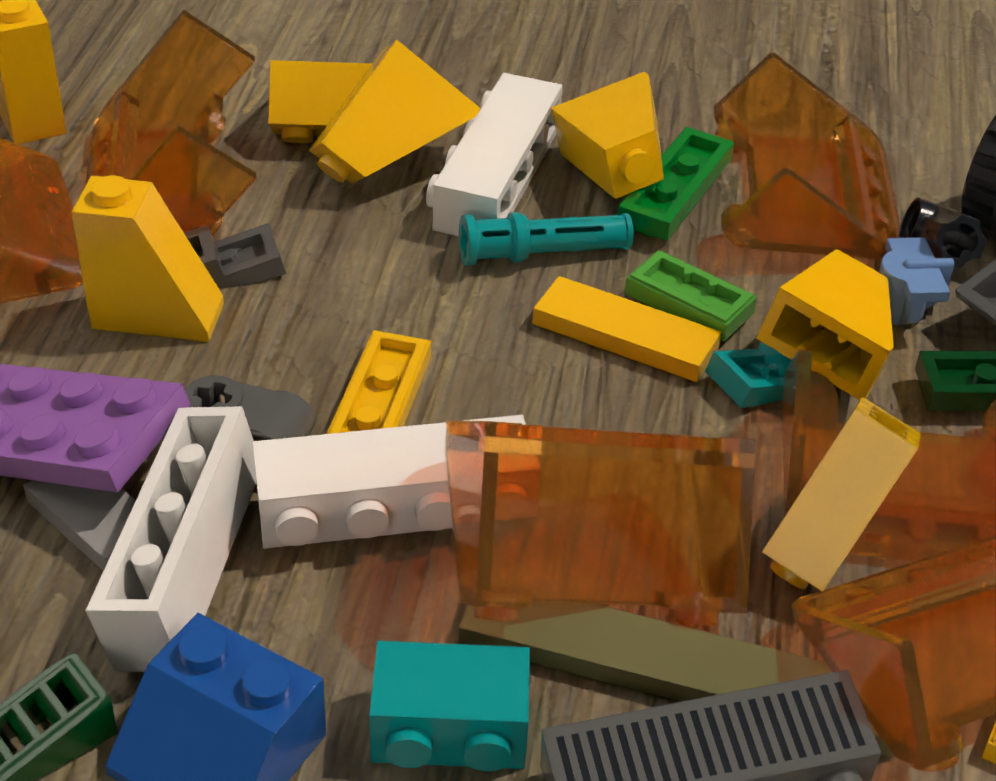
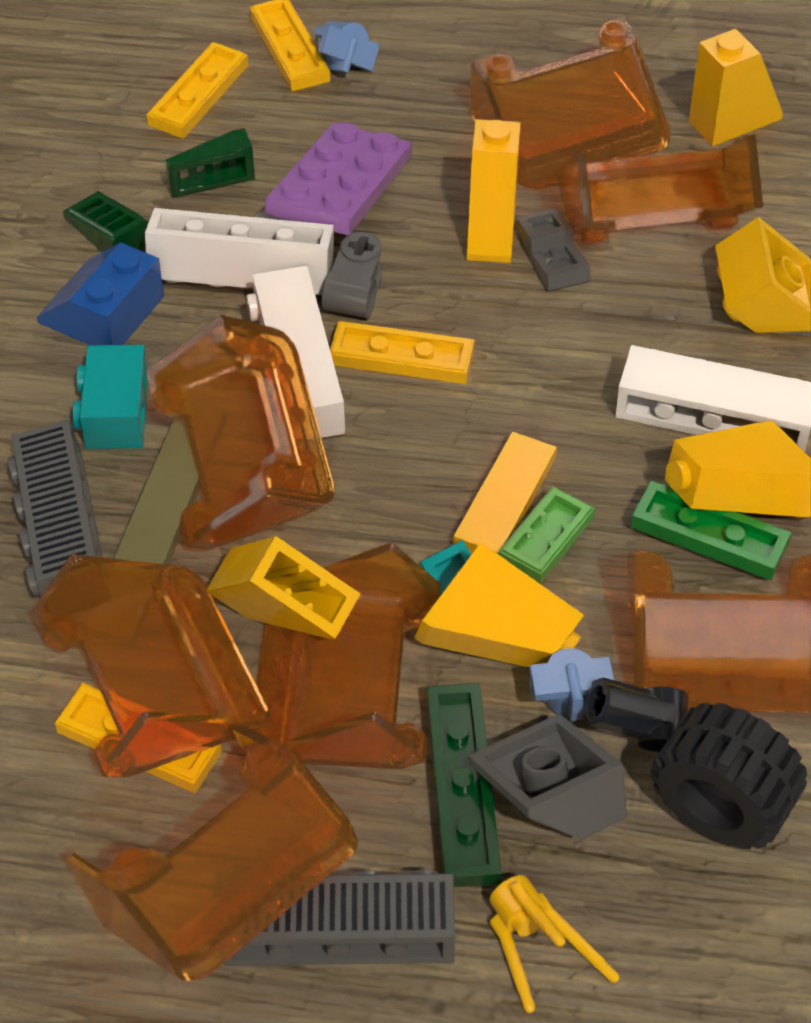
camera: 90 degrees right, 10 degrees up
yellow slope [309,40,481,184] -> none
teal pin [458,212,634,266] -> none

